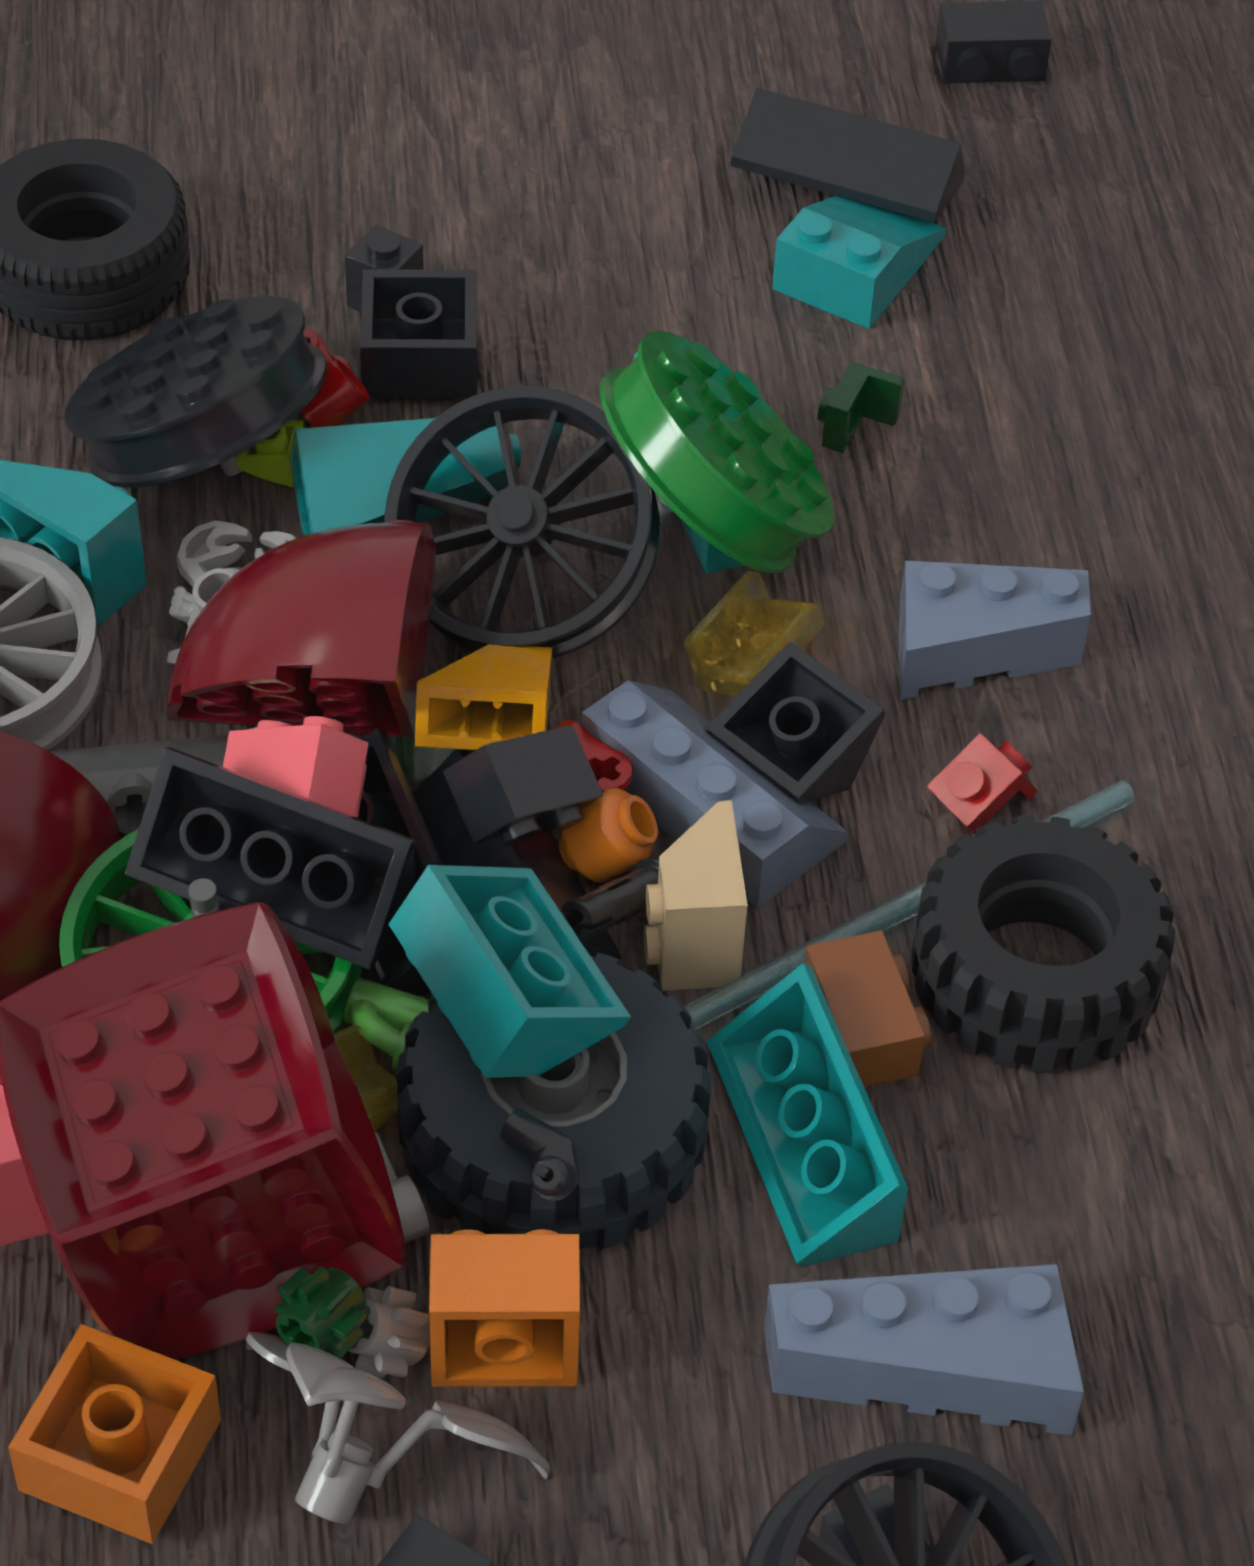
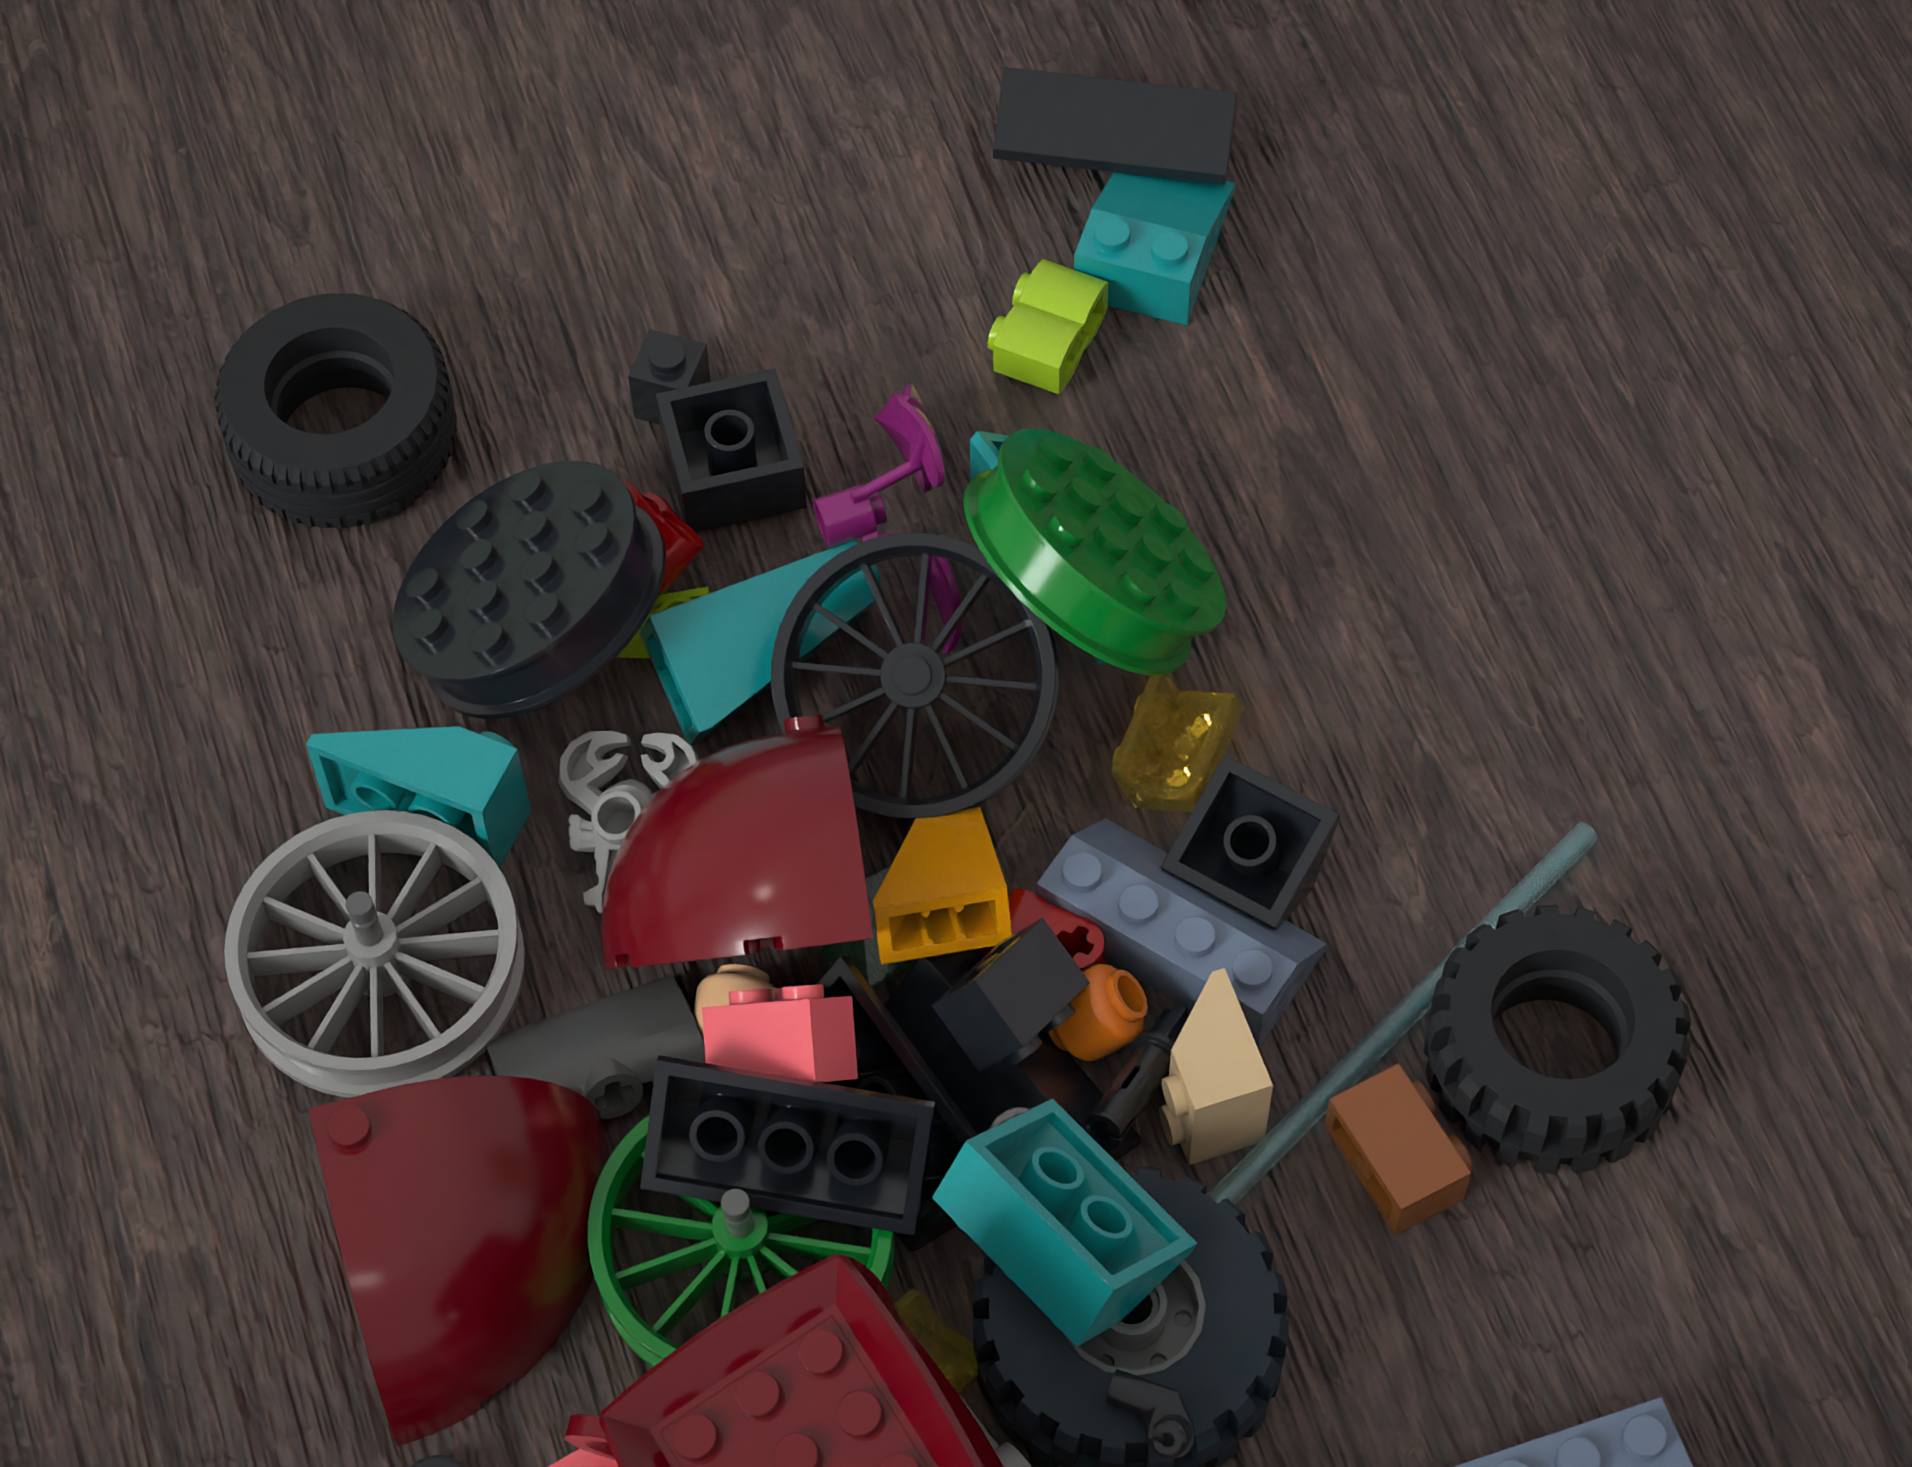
camera: 10 degrees left, 10 degrees up
bright green plant [344,977,429,1073] -> none
teal slope [707,963,908,1267] -> none
dark green bracket [817,361,904,453] -> none
sand blue wedge [898,560,1091,700] -> none
bracket [926,733,1038,834] -> none
none -> magenta plant [813,383,963,654]
none -> lime brick [987,259,1108,394]

